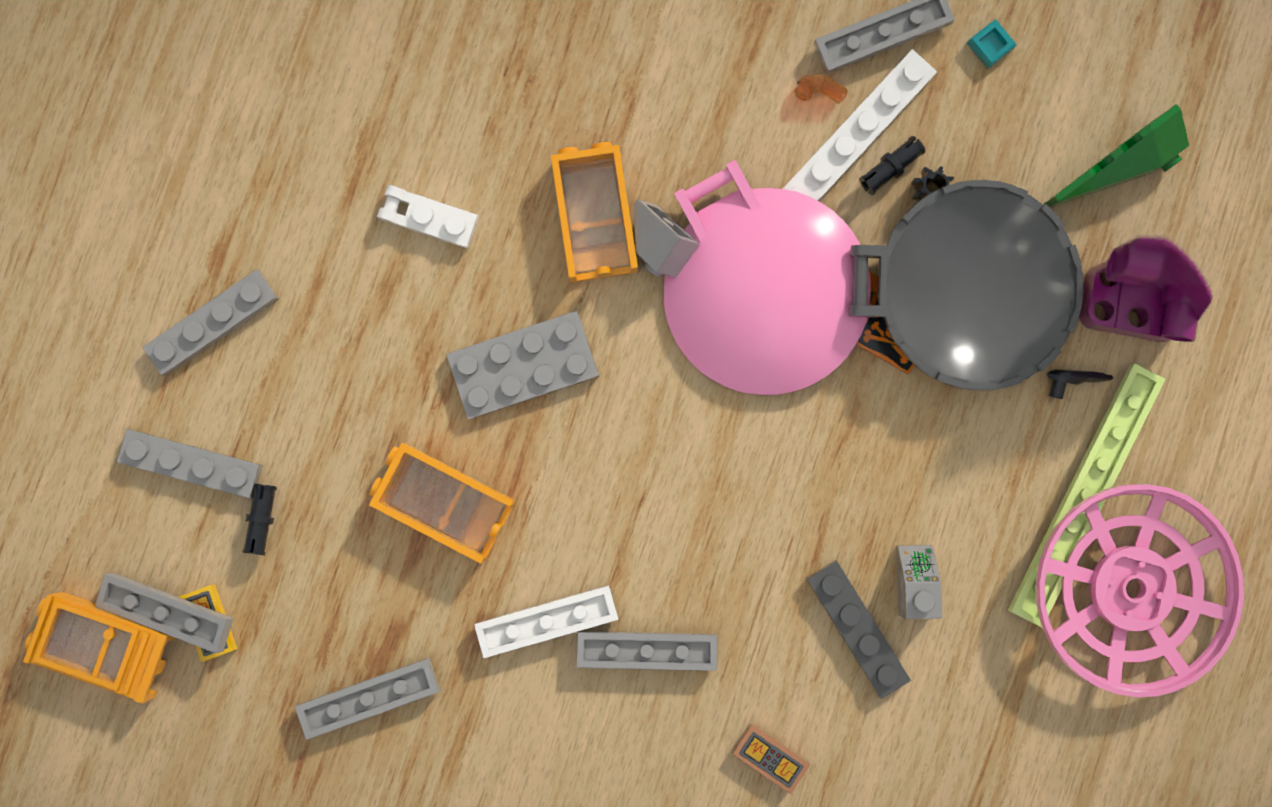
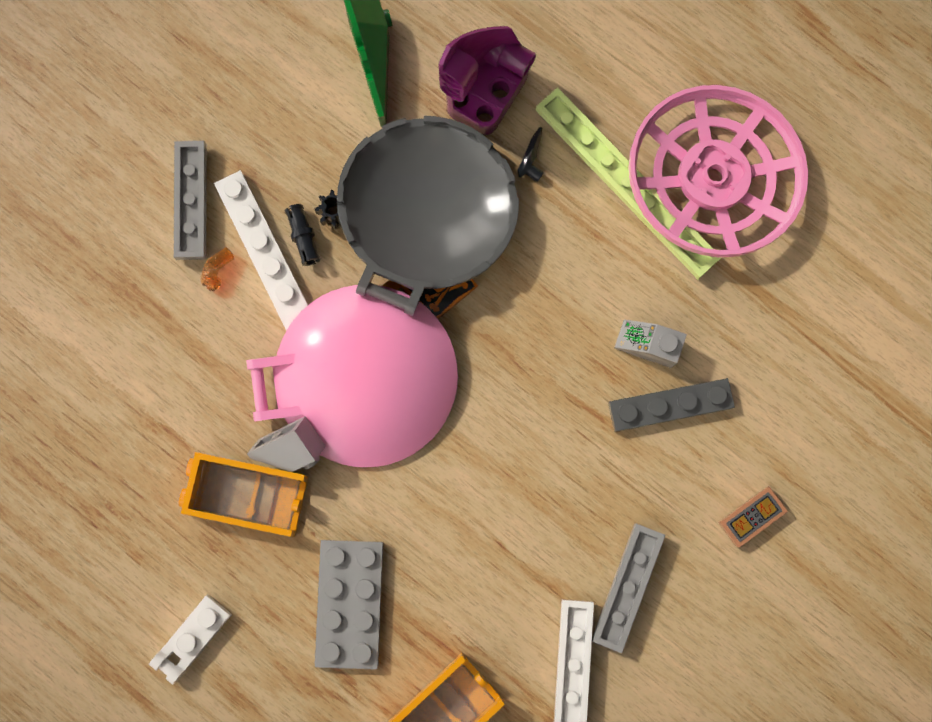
camera: 75 degrees left, 5 degrees down
teal tile [967,19,1017,69] -> none

